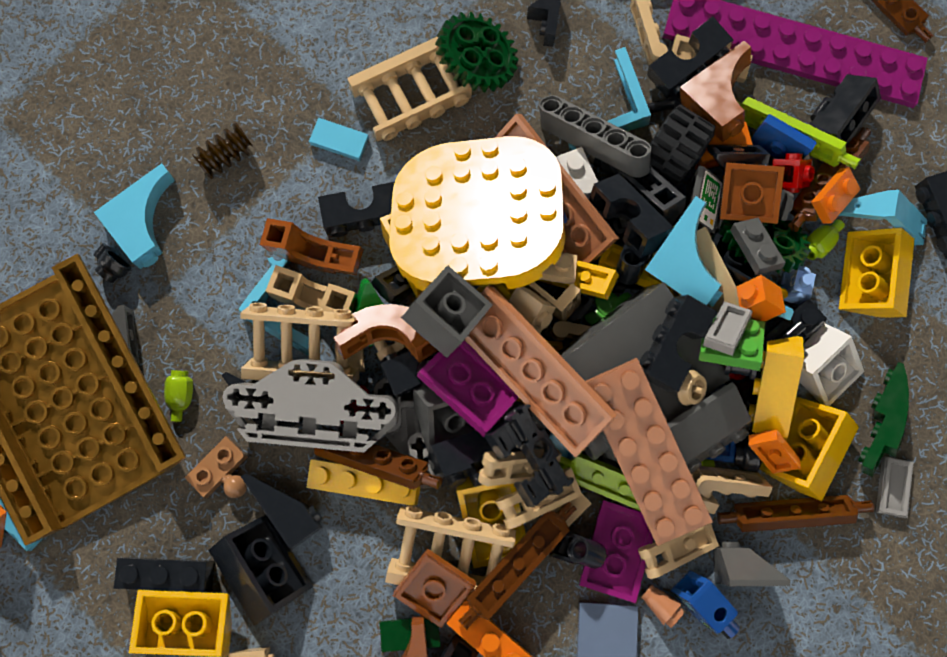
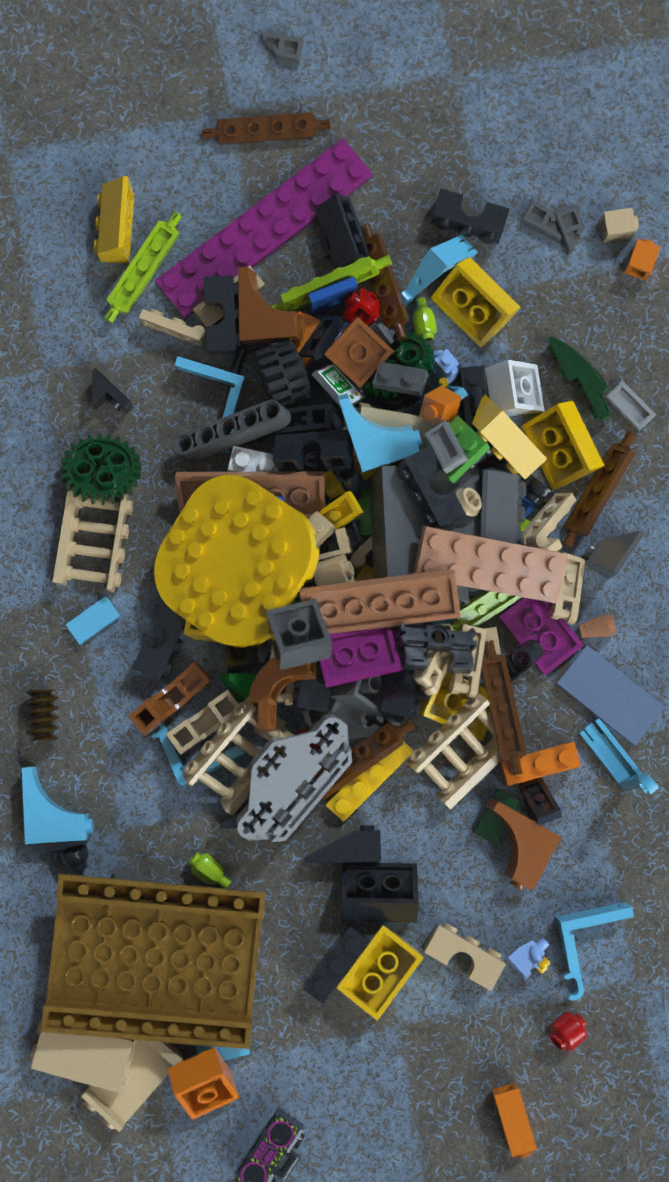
camera: 55 degrees left, 5 degrees up
medium nougat plate [185,436,248,499] -> none
dark orange tile [393,548,476,628] -> none
blue torso [670,570,740,639] -> none
orange plate [749,430,801,474] -> none
orange plate [811,167,861,224] -> none

